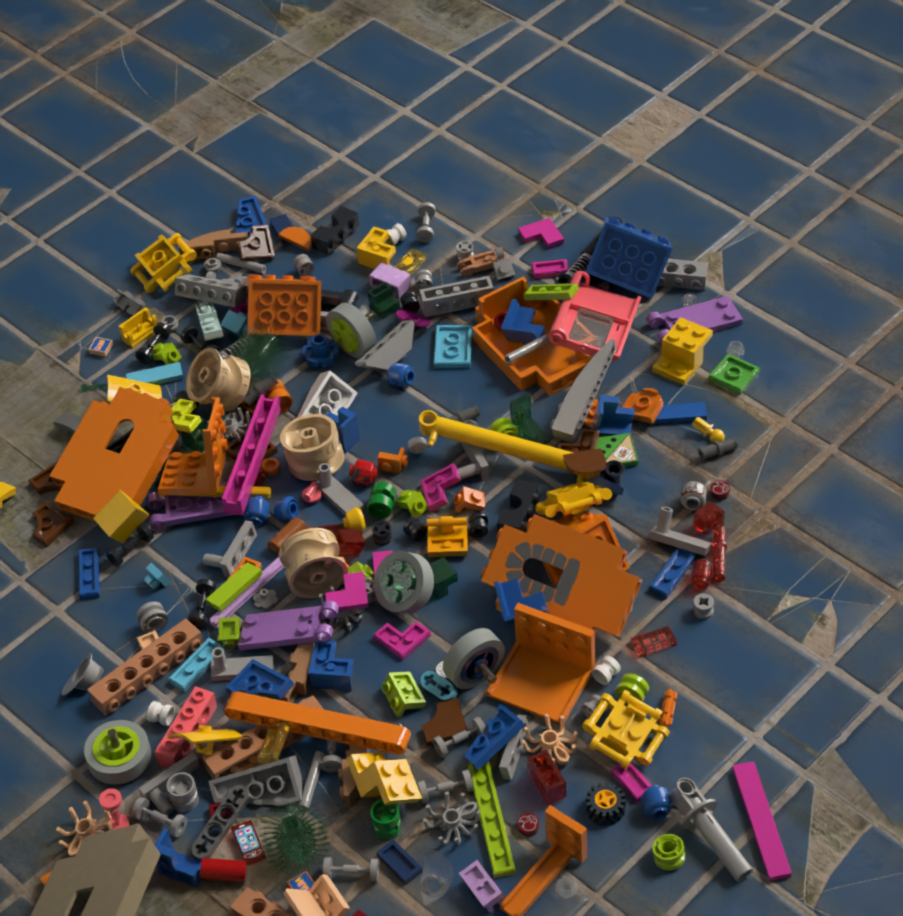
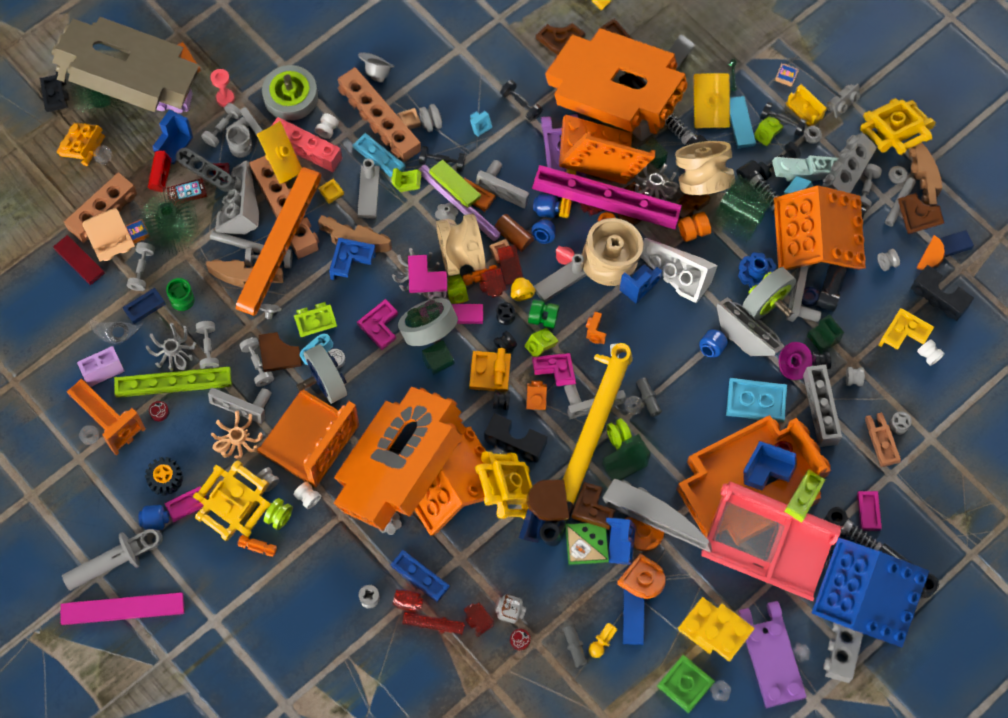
camera: 90 degrees right, 20 degrees up
light nougat animal [56,801,113,857] -> none
blue tile [78,547,100,600] -> none
yellow slope [93,490,149,543] -> none
neon yellow tile [171,399,201,433] -> none
blue wing [224,659,295,700] -> none
blue wing [235,195,267,236] -> none
medium lavender hinge [238,600,339,651] -> none
dark grey pin [244,374,279,406] -> none
clear yellow tile [257,721,290,764] -> none
yellow bracket [346,752,422,805] -> none
red head [348,460,378,486] -> none
lavender brick [369,263,411,298] -> none
clear yellow tile [394,248,427,276] -> none
light grey wheel [416,202,436,243] -> none
blue wing [464,704,525,770] -> none
light grey plate [492,247,515,281] -> none
blue panel [494,578,549,624] -> none
light grey piece [504,334,551,364] -> none
dark pink tile [518,218,564,248] -> none
clear red brick [527,750,567,805] -> none
clear red tile [631,626,677,658] -> none
light grey piece [648,507,712,556] -> none
lime wheel [652,834,686,871] -> none

